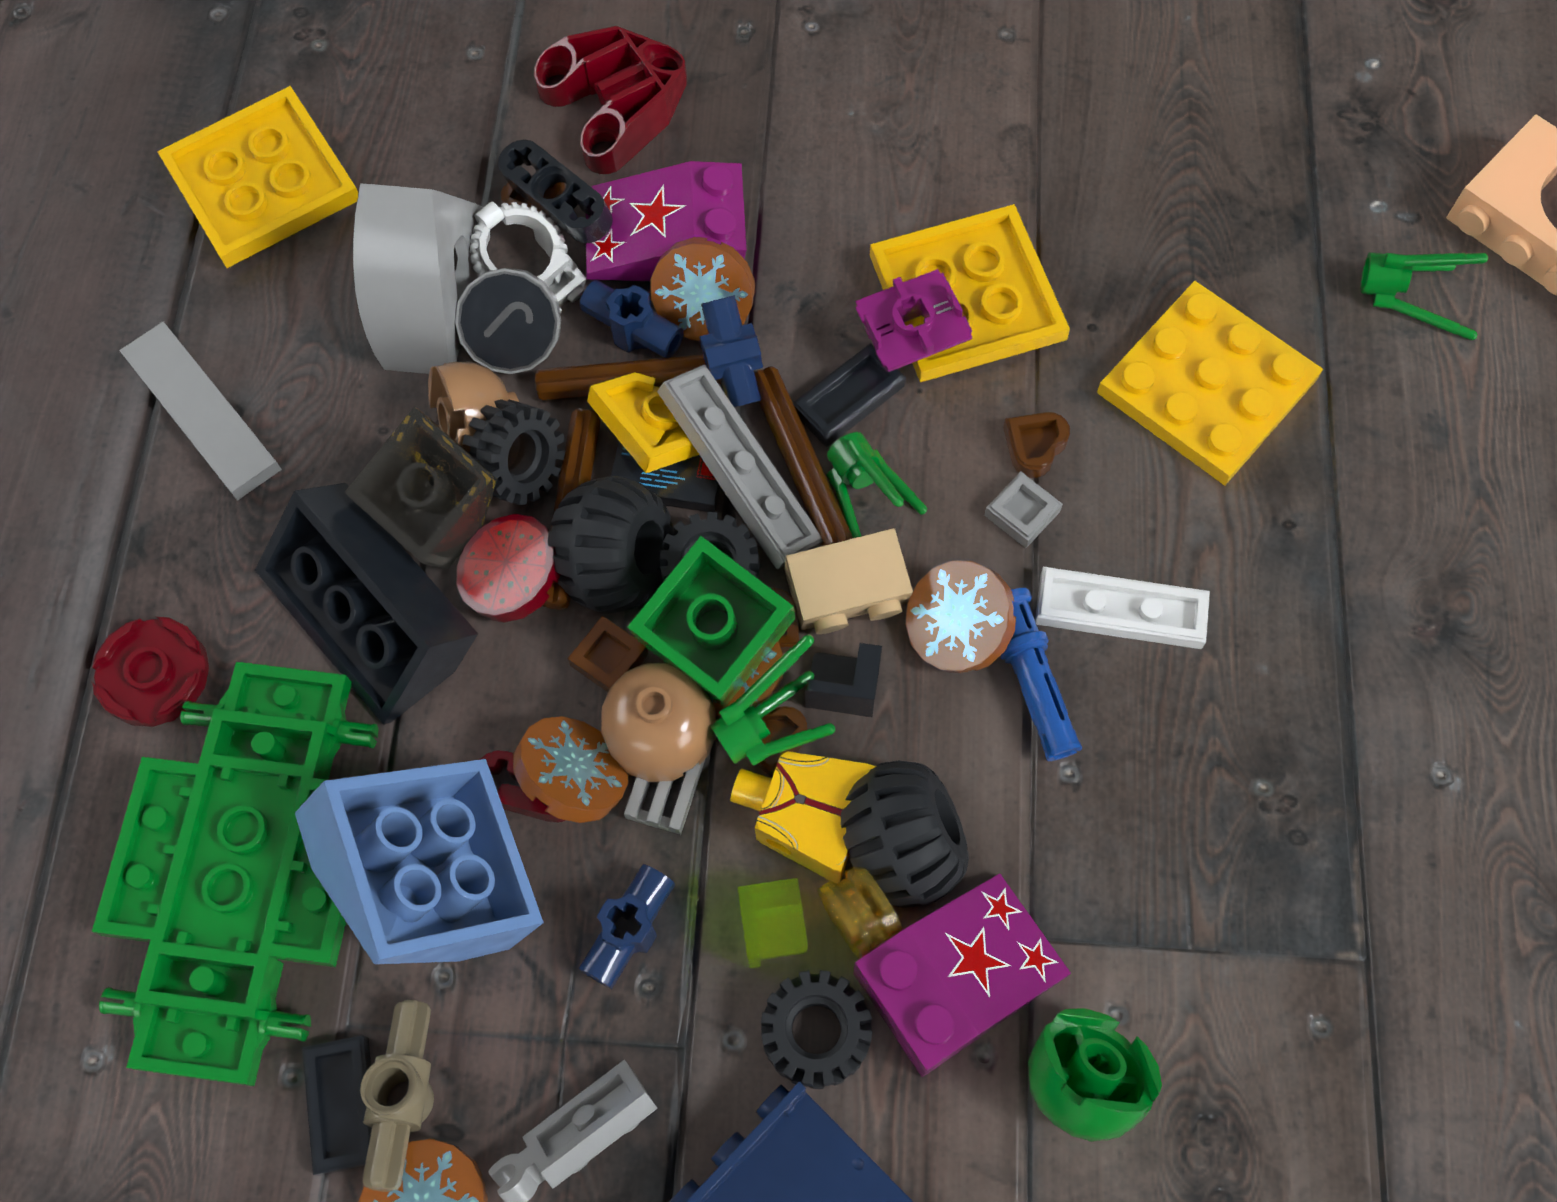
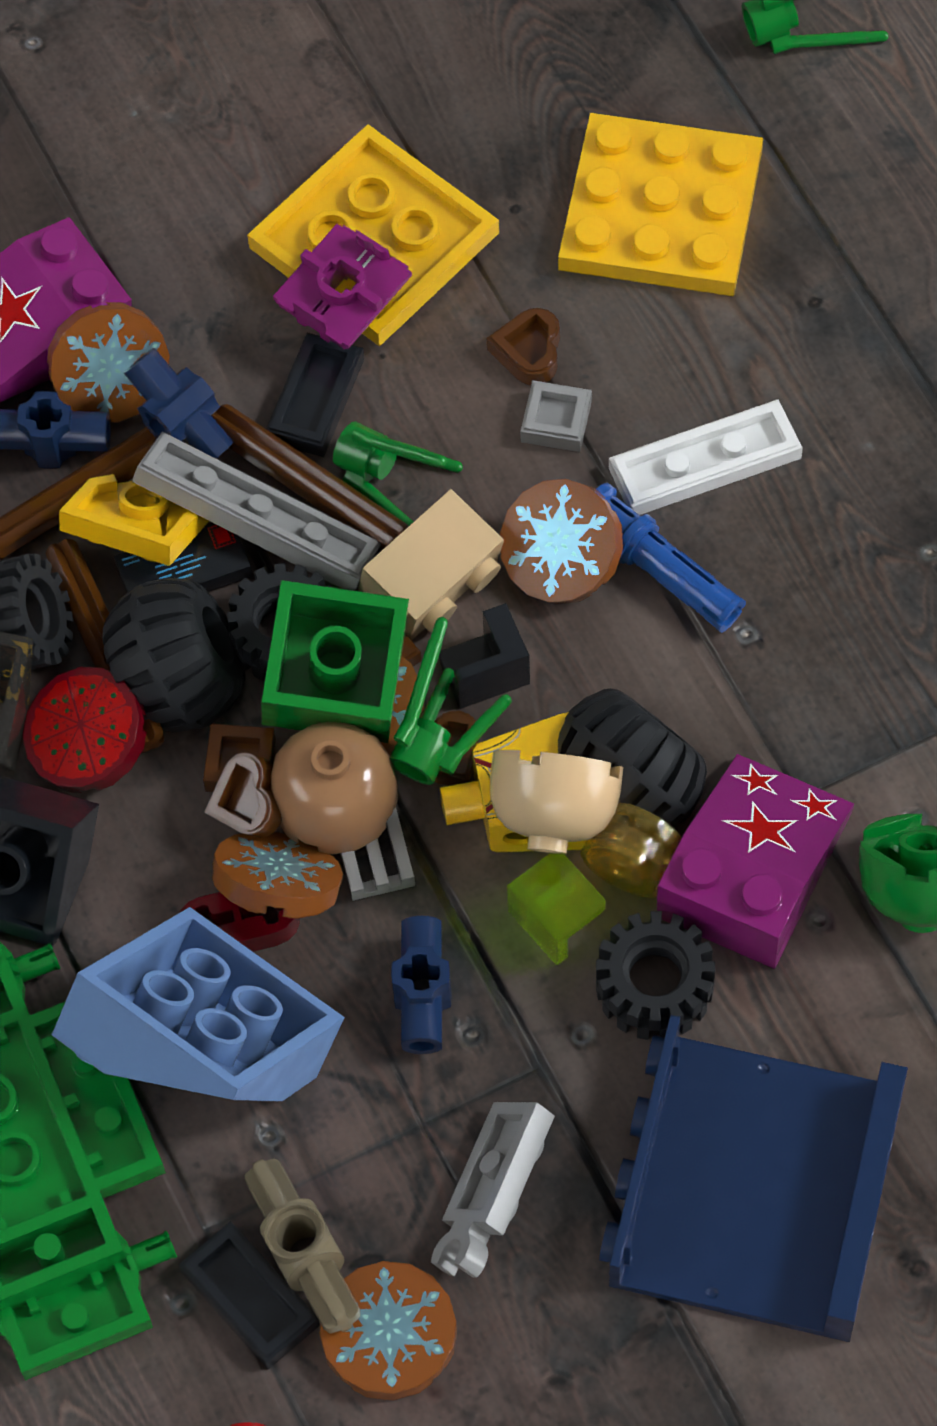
camera: 30 degrees left, 5 degrees down
none -> reddish brown tile [204,753,282,838]
none -> tan cylinder [490,750,623,854]

